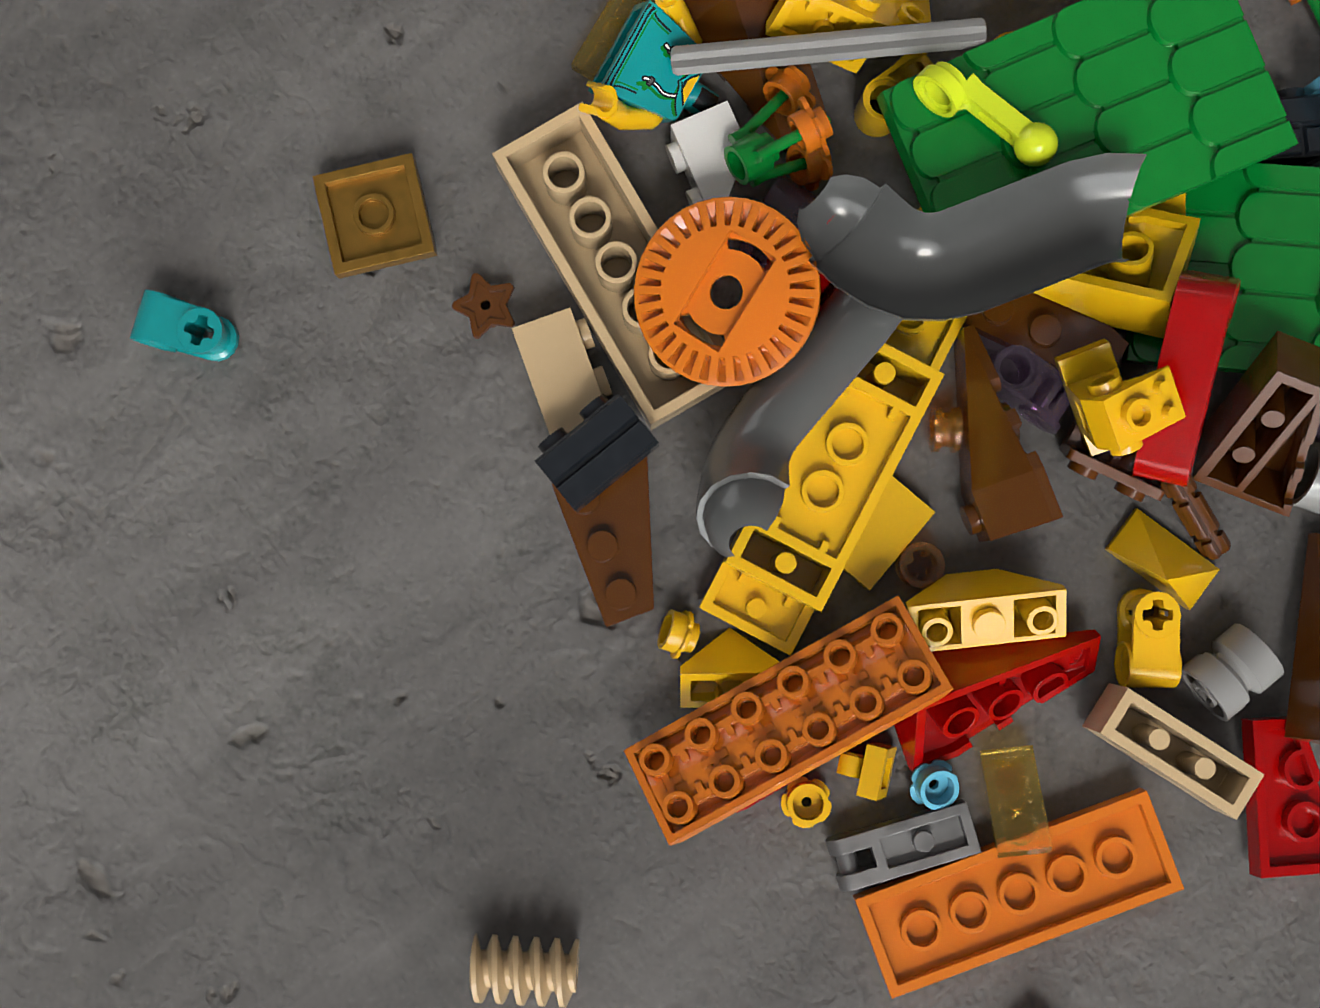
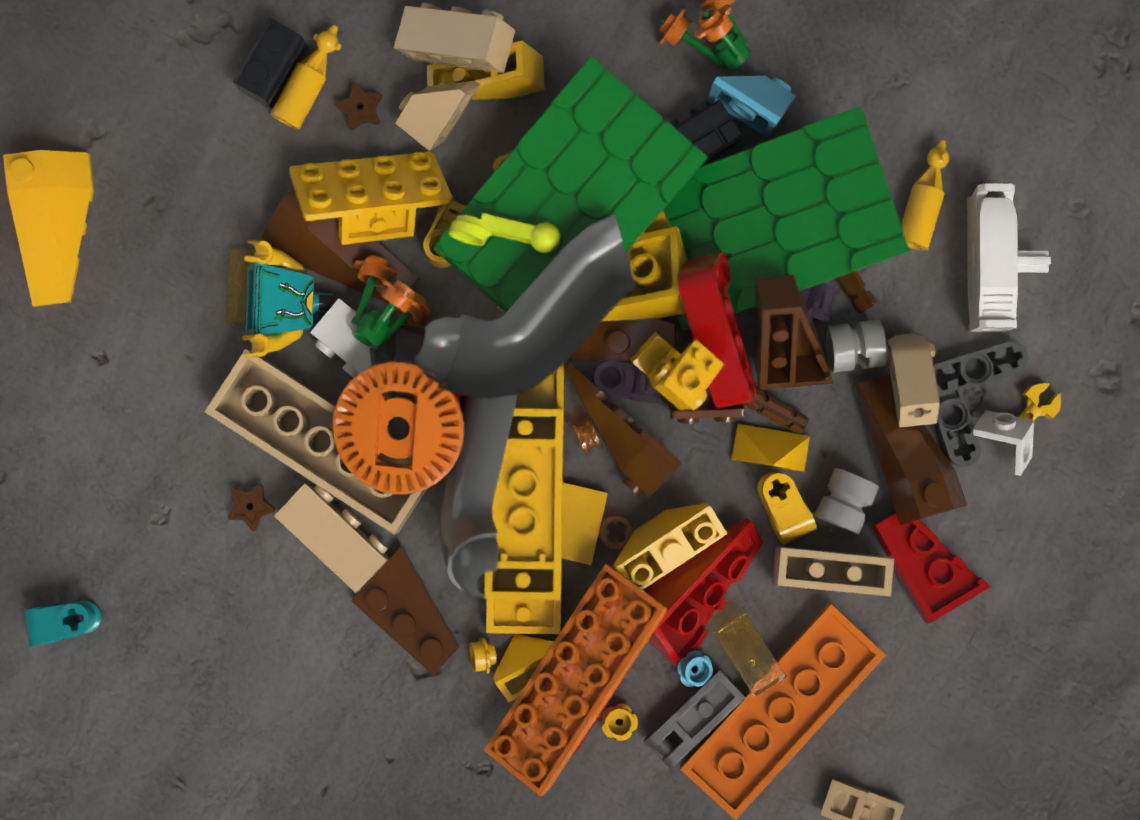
camera: 25 degrees left, 0 degrees up
pearl gold plate [312,153,438,279] -> none
black brick [534,393,659,512] -> none
light grey axle [670,18,987,76] -> none
yellow tile [836,742,897,801] -> none

